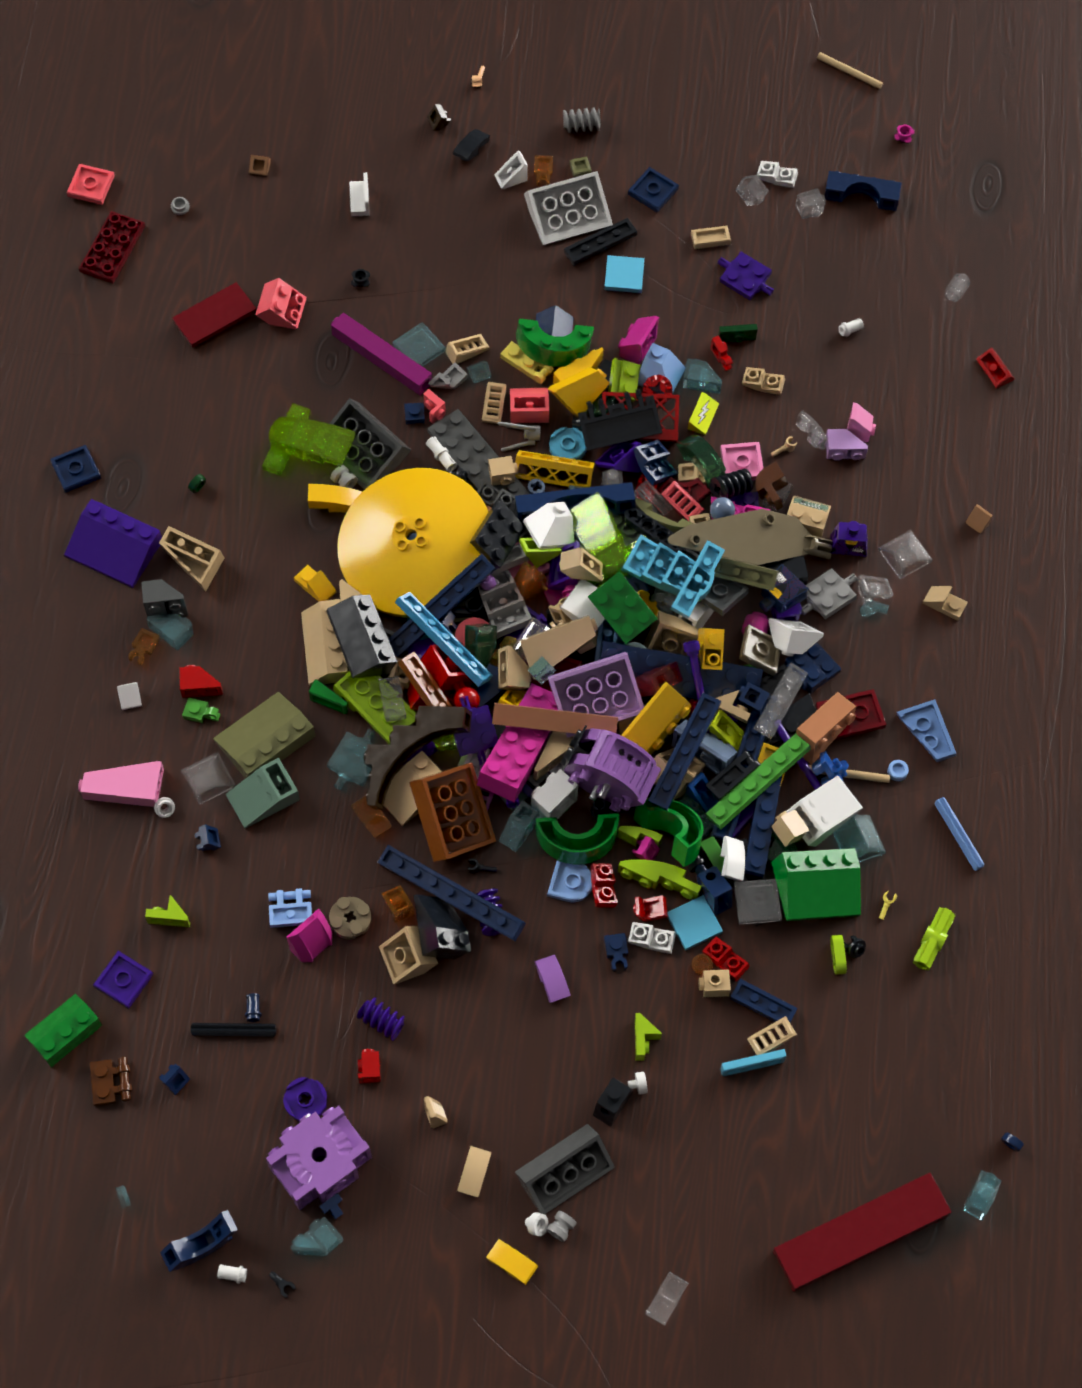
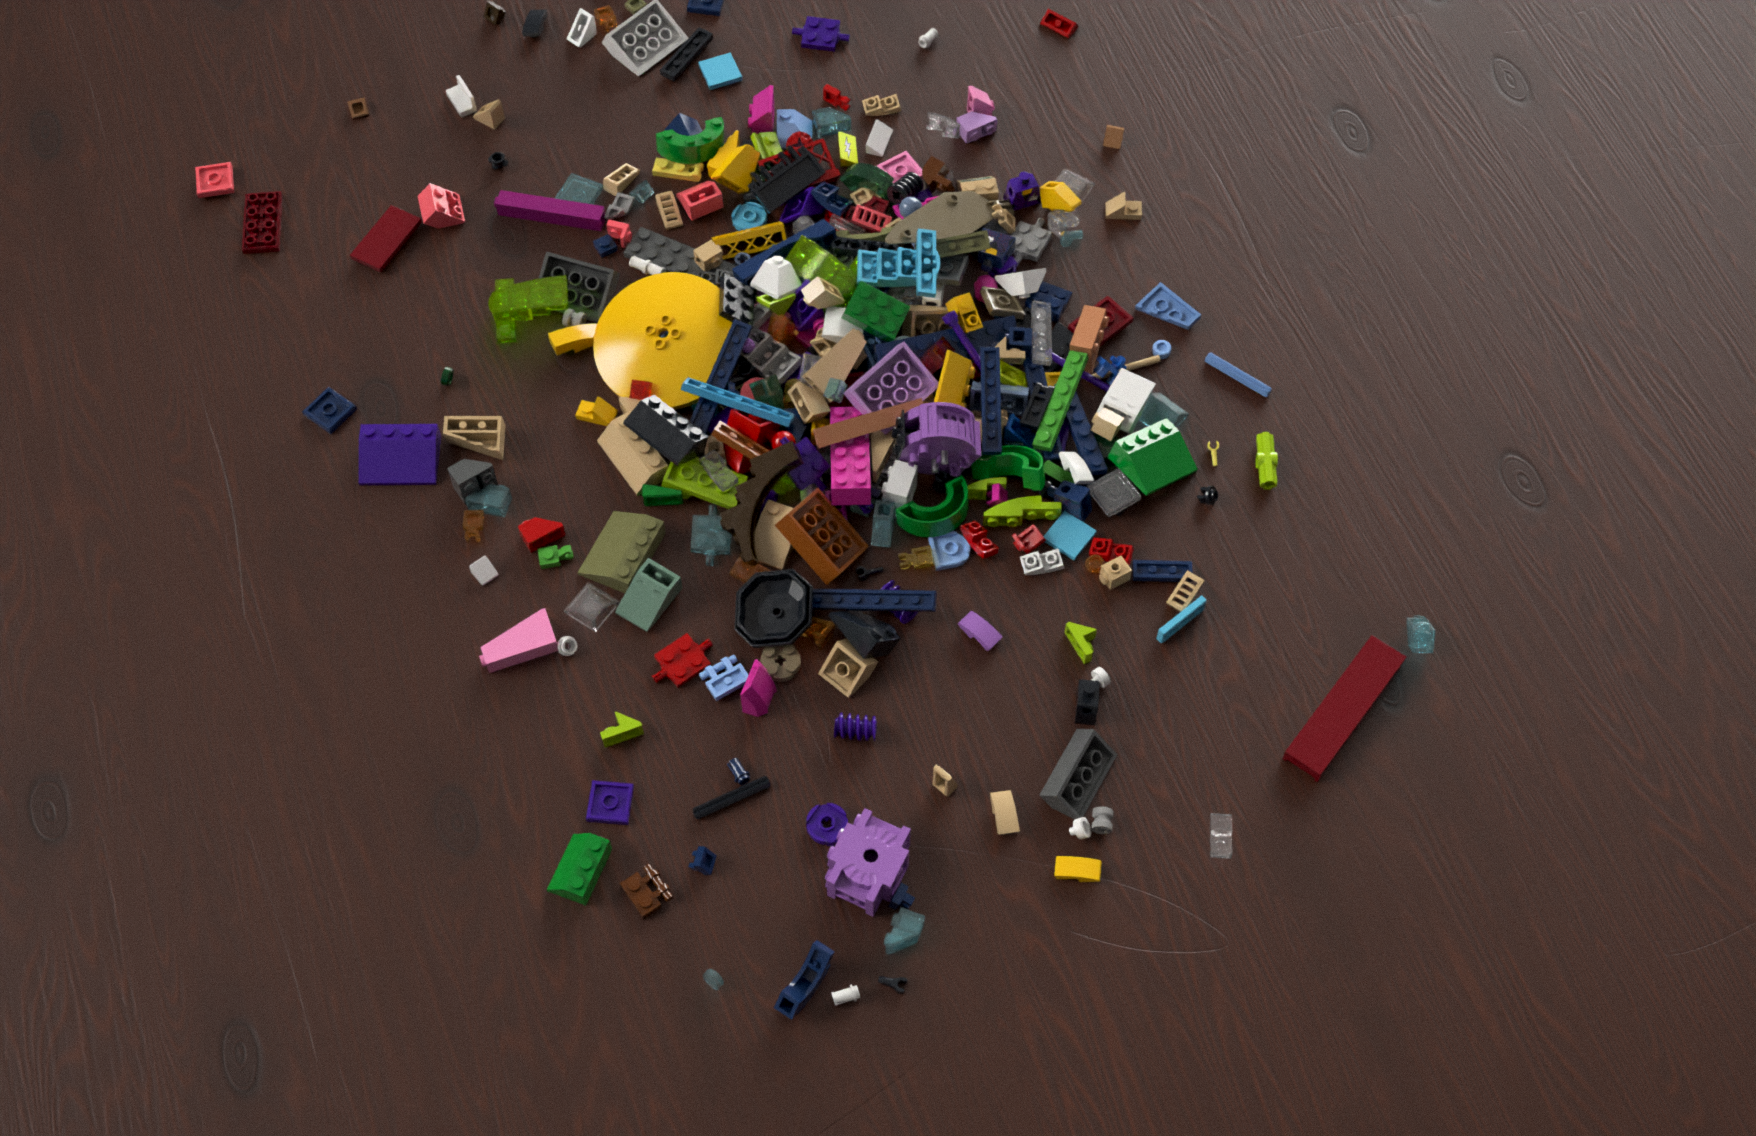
camera: 25 degrees left, 5 degrees down
light grey plate [171,197,190,215] -> none
dark blue tile [194,824,221,851] -> none
red brick [358,1049,381,1084] -> none
light grey plant [498,422,540,452] -> none
dark blue plate [604,933,628,972] -> none
tan tile [691,225,731,249] -> none
dark green plate [718,324,758,342] -> none
tan hand [771,436,797,457] -> none
lime beam [830,935,847,975] -> none
dark blue tile [1001,1132,1024,1152] -> none
none -> tan slope [473,99,505,130]
none -> clear red plate [629,379,652,400]
none -> red plate [652,633,713,688]
none -> black rock [734,569,813,648]
none -> white slope [866,120,893,157]
none -> clear yellow plate [898,545,934,569]
none -> tan plate [992,203,1015,234]
none -> yellow slope [1039,181,1081,212]

